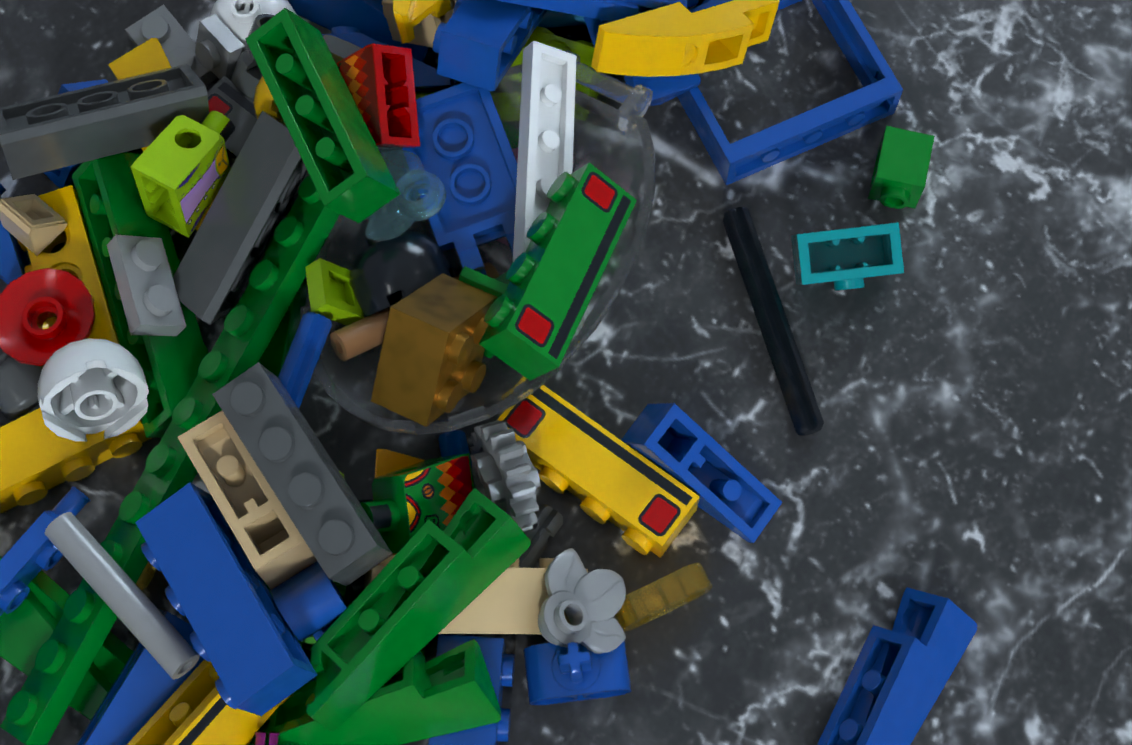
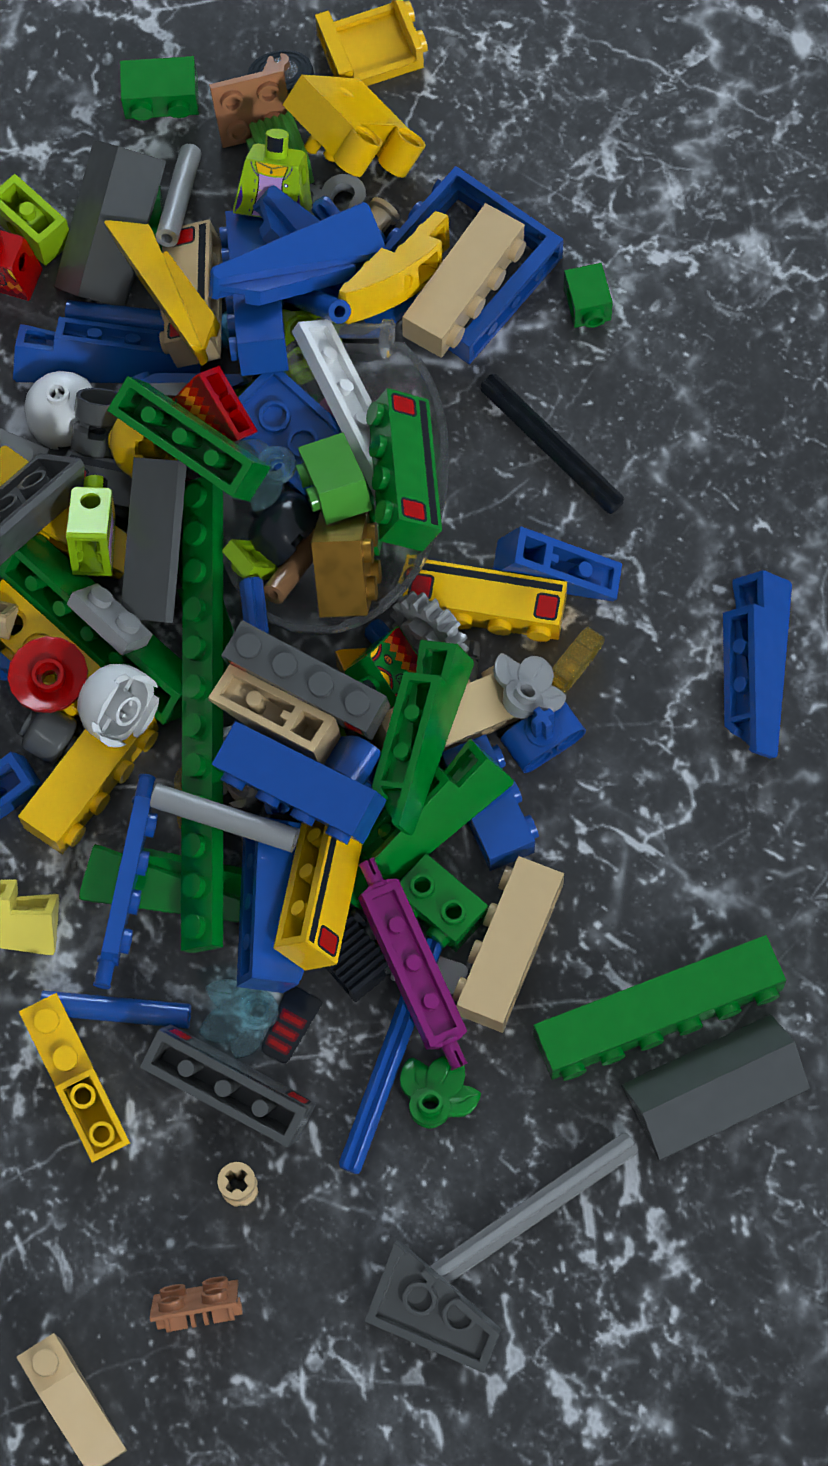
camera: 25 degrees left, 0 degrees up
light grey plate [195,14,245,81] -> none
teal brick [791,222,904,291] -> none
none -> blue piece [282,290,351,324]
none -> bright green brick [295,432,373,525]
none -> tan brick [402,203,526,358]

